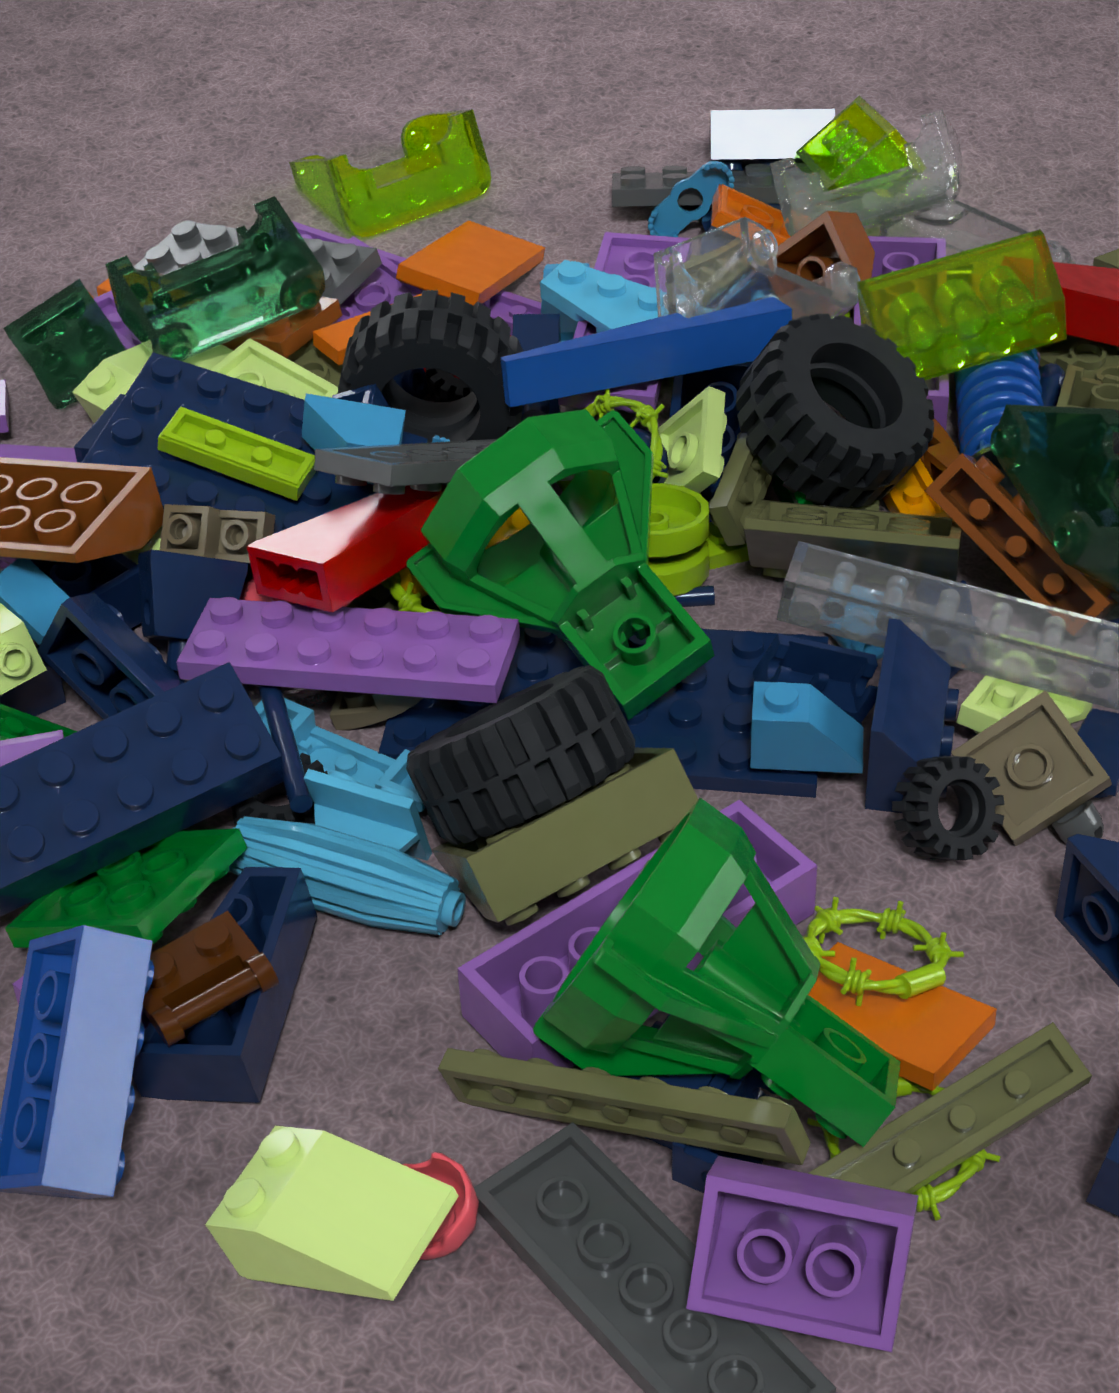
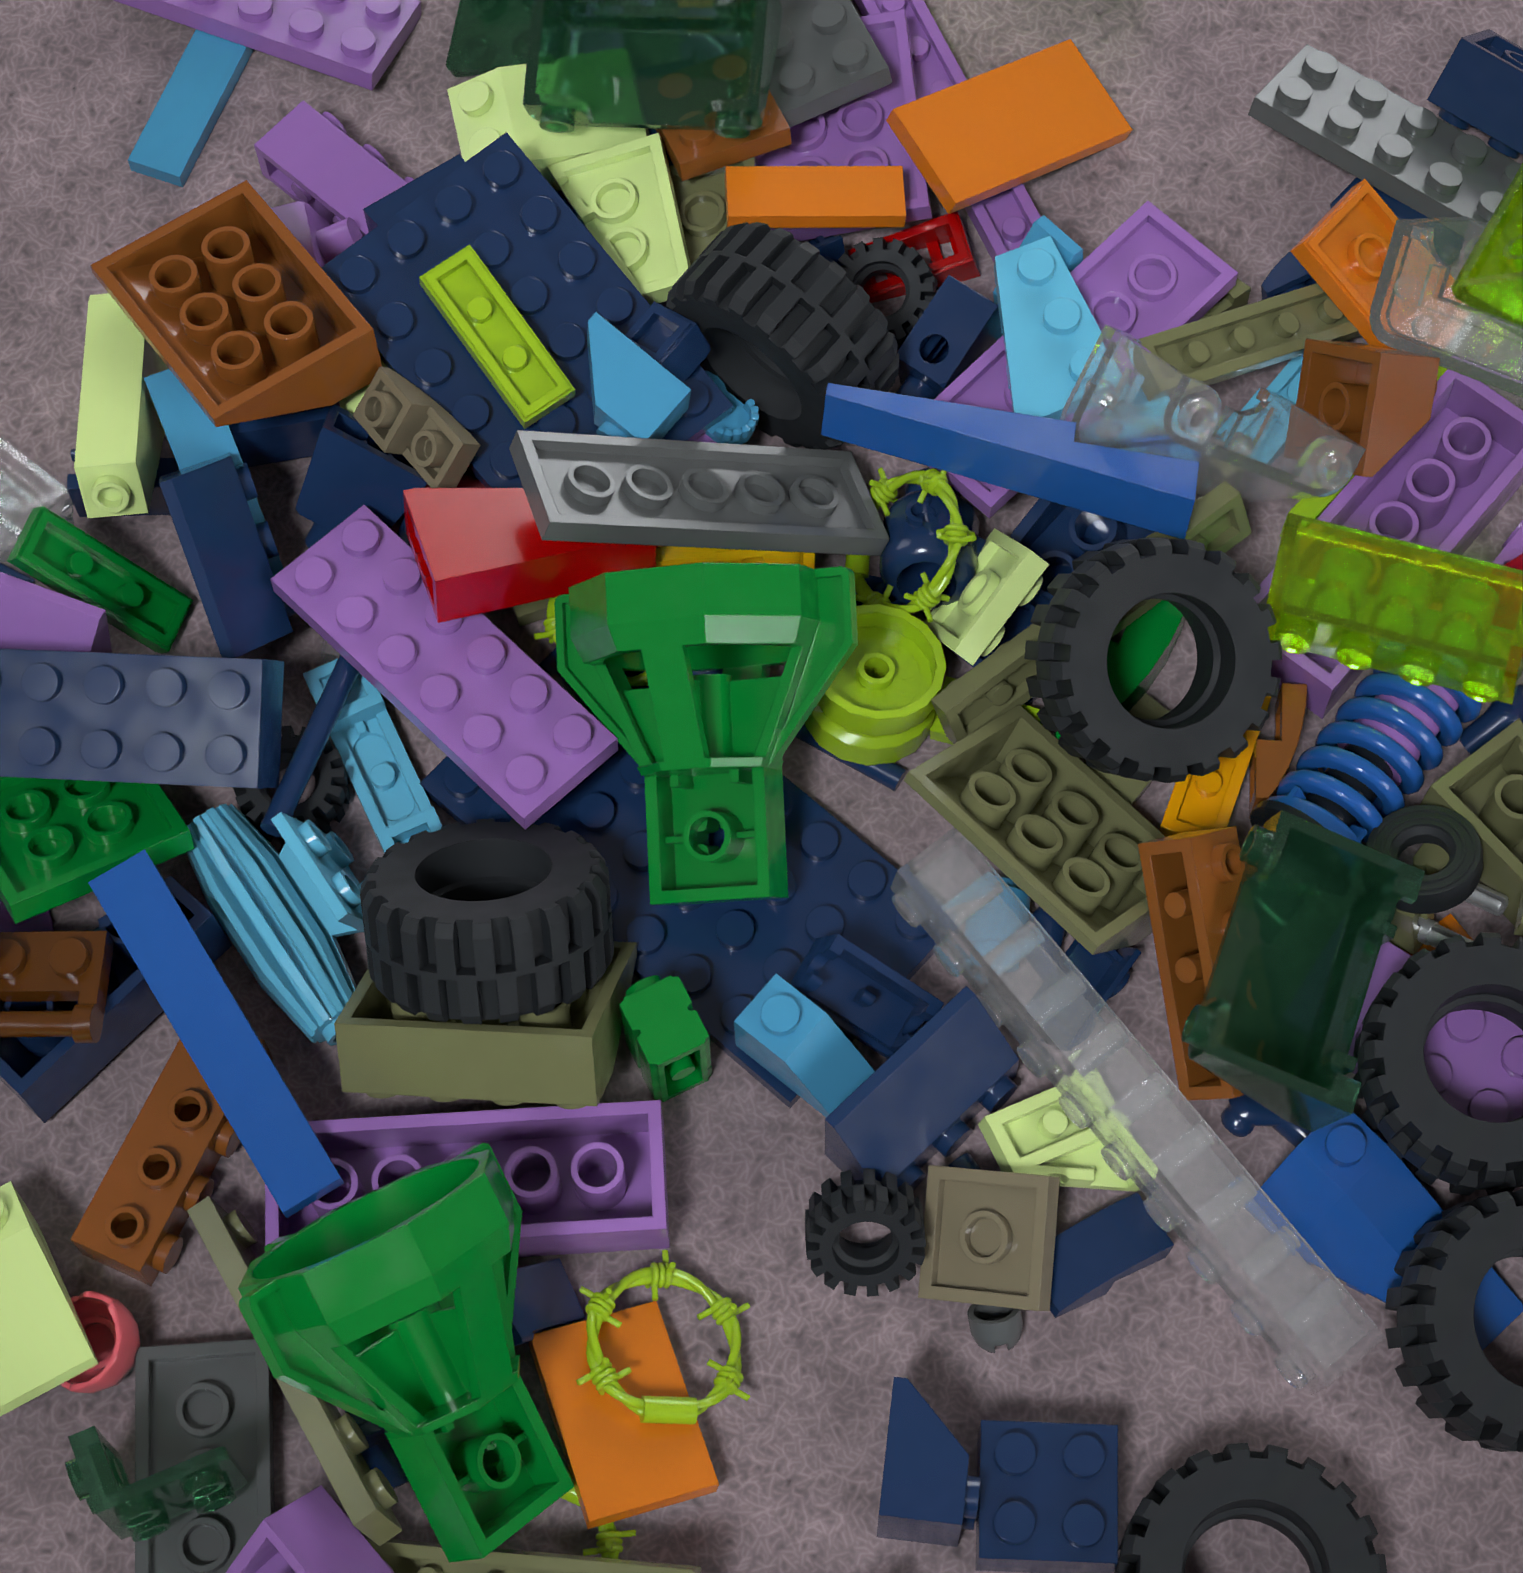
camera: 35 degrees right, 25 degrees up
dark azure piece [648,161,735,237] -> none
none -> clear green bracket [65,1426,247,1542]
none -> dark orange brick [70,1038,273,1286]
none -> blue slope [88,849,344,1218]
none -> green brick [619,975,712,1102]

